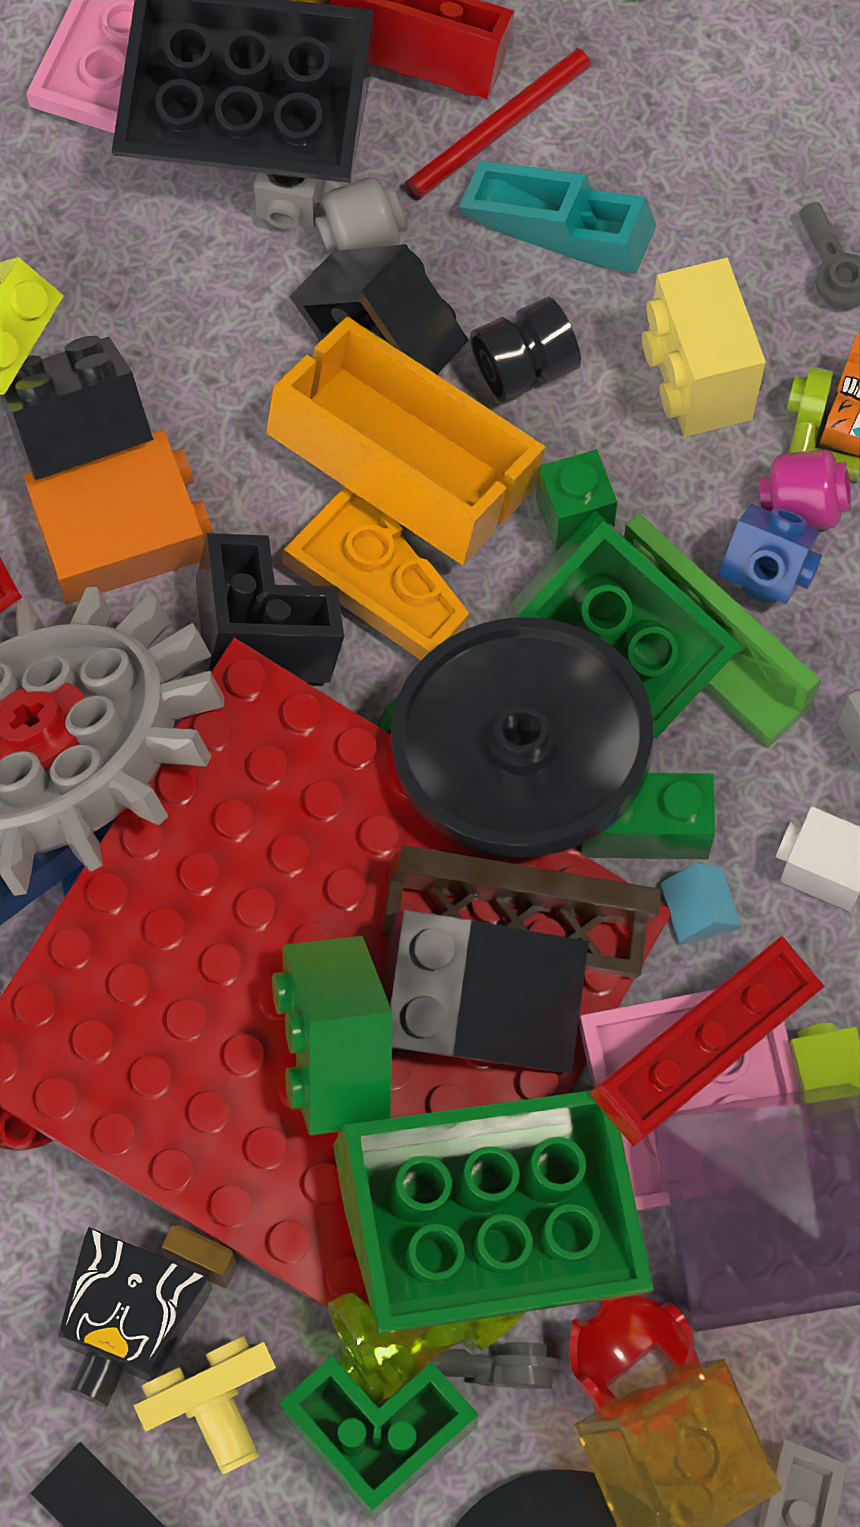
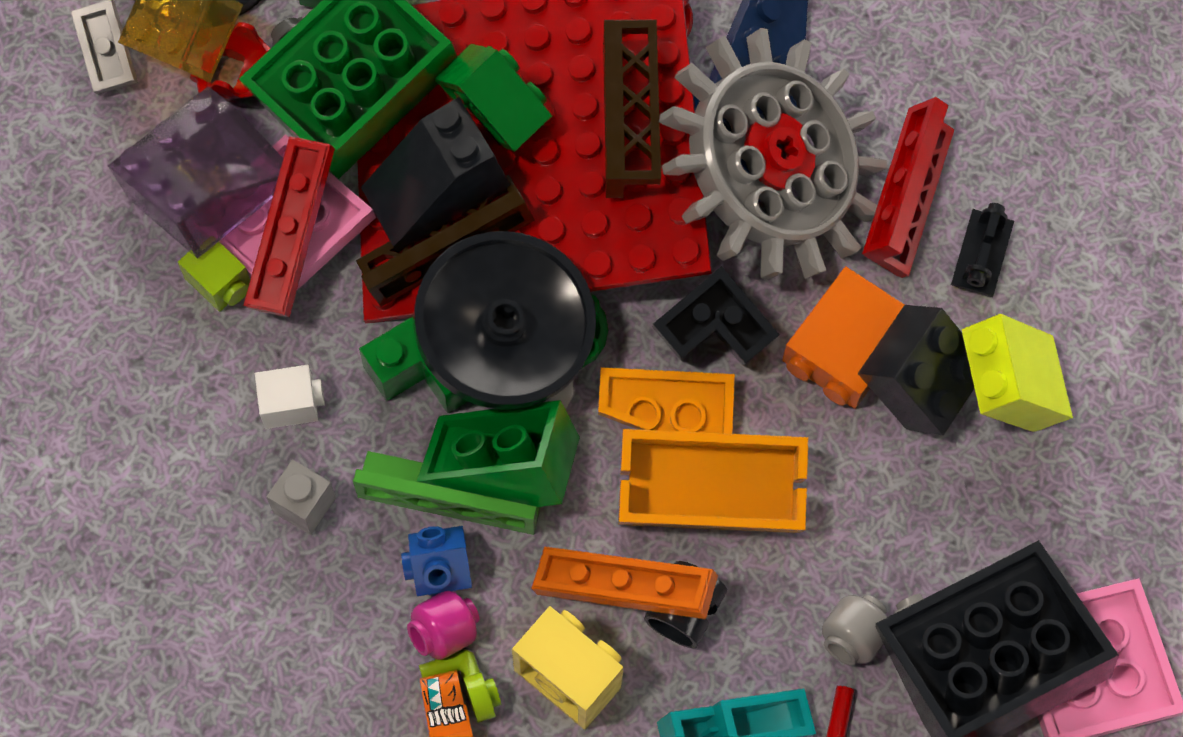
camera: 145 degrees right, 0 degrees up
black brick [289,244,469,375] -> none
green brick [536,449,618,551] -> none
medium azure slope [660,863,741,945] -> none
none -> orange tile [531,546,718,619]
none -> dark brown fence [603,20,661,198]

